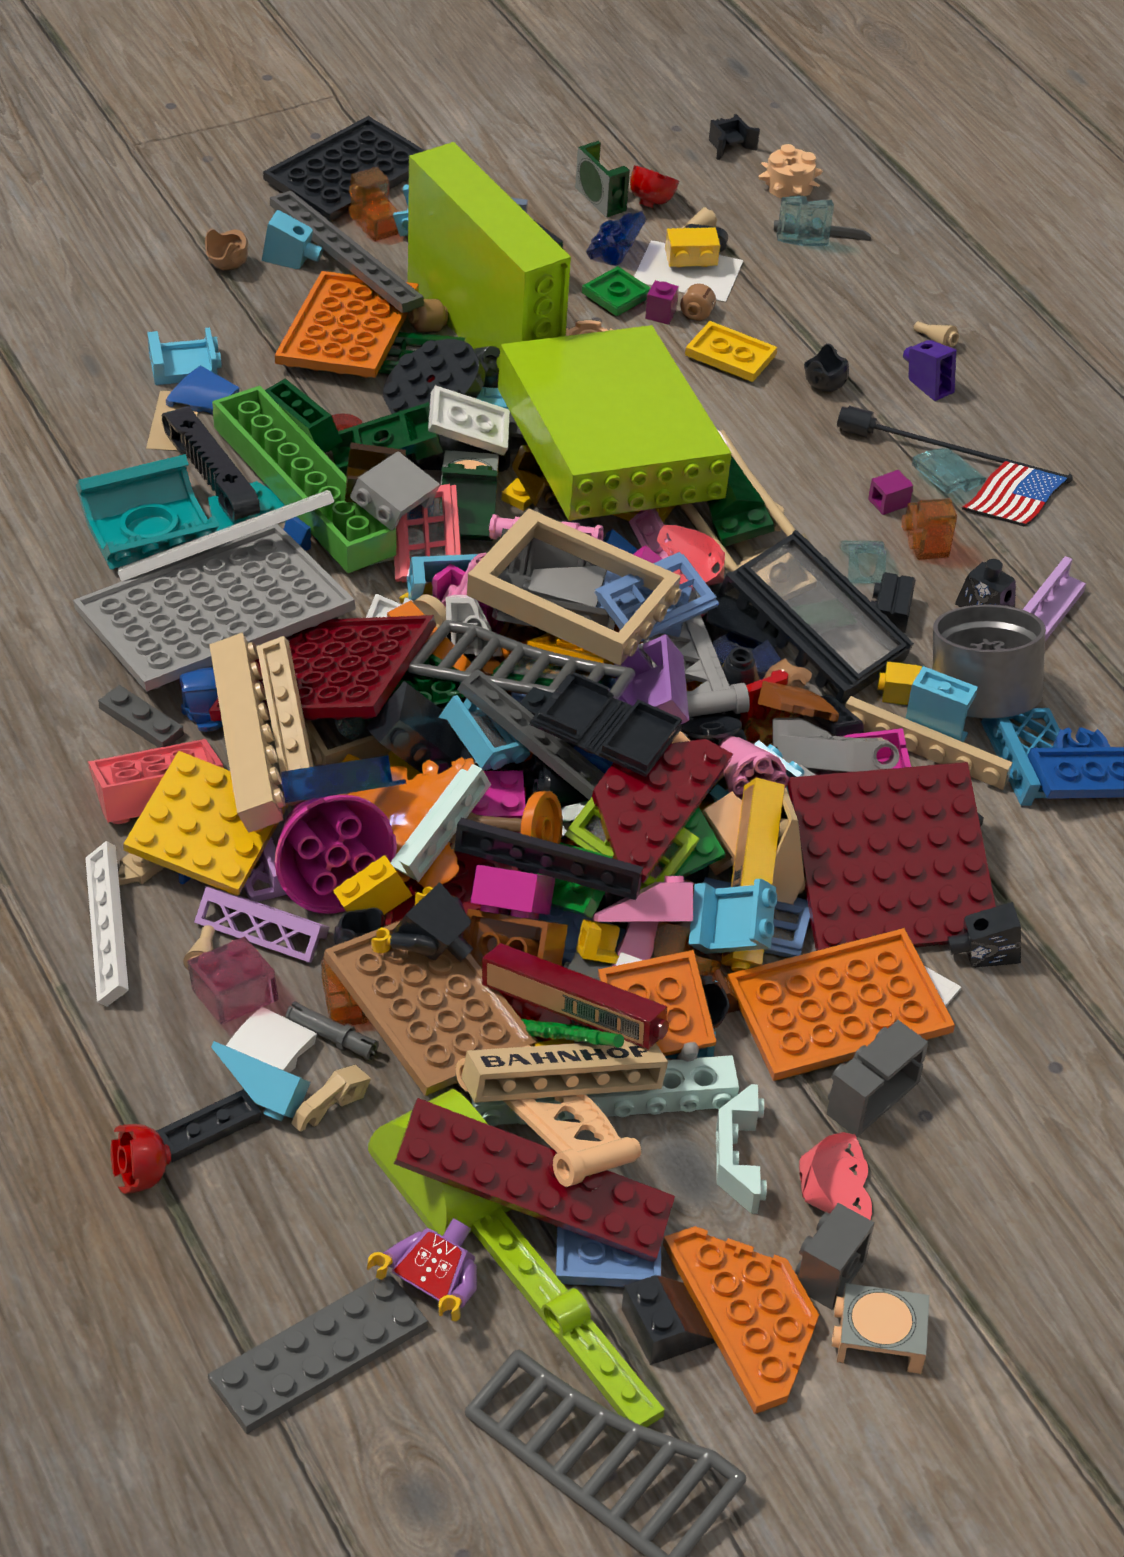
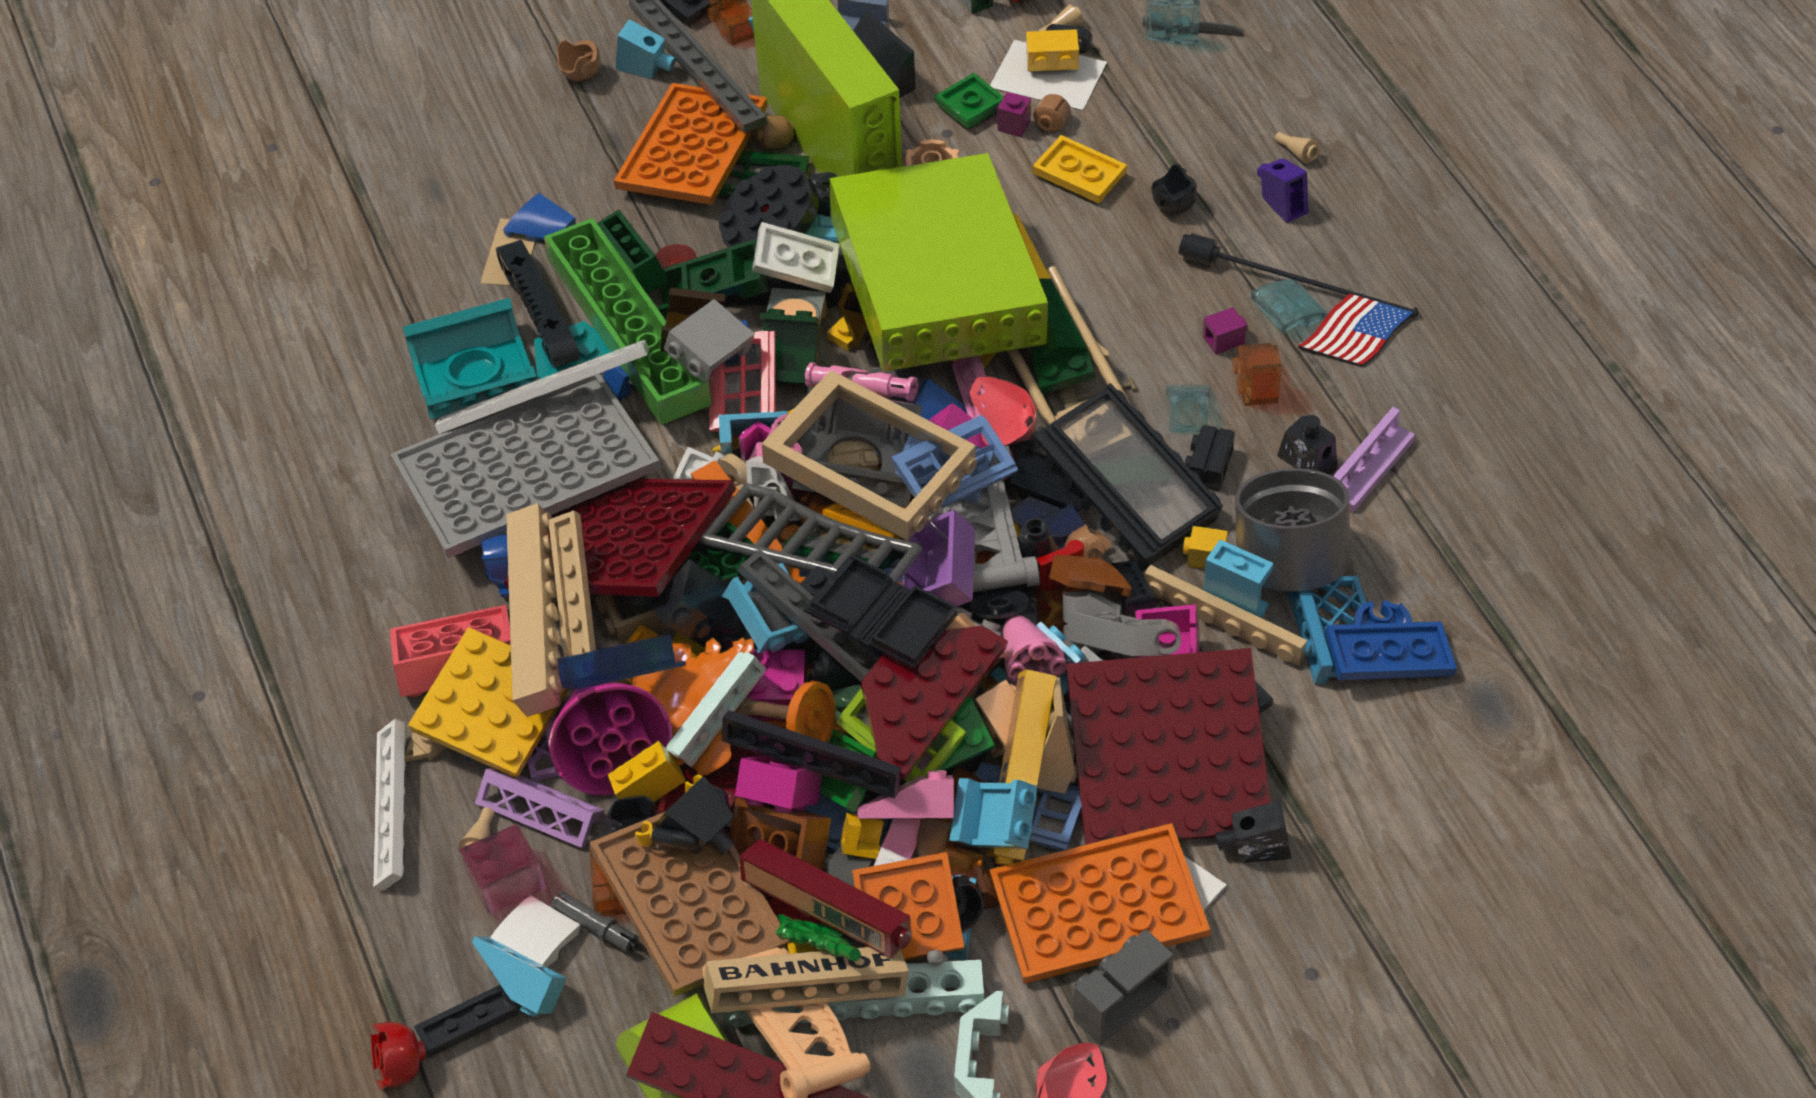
camera: 10 degrees right, 5 degrees up
dark grey plate [98,685,184,748] -> none
medium azure panel [147,327,222,385] -> none
tan piece [291,1065,371,1131] -> none
light grey slope [522,566,606,607] -> none
clear blue plate [586,211,647,266] -> none

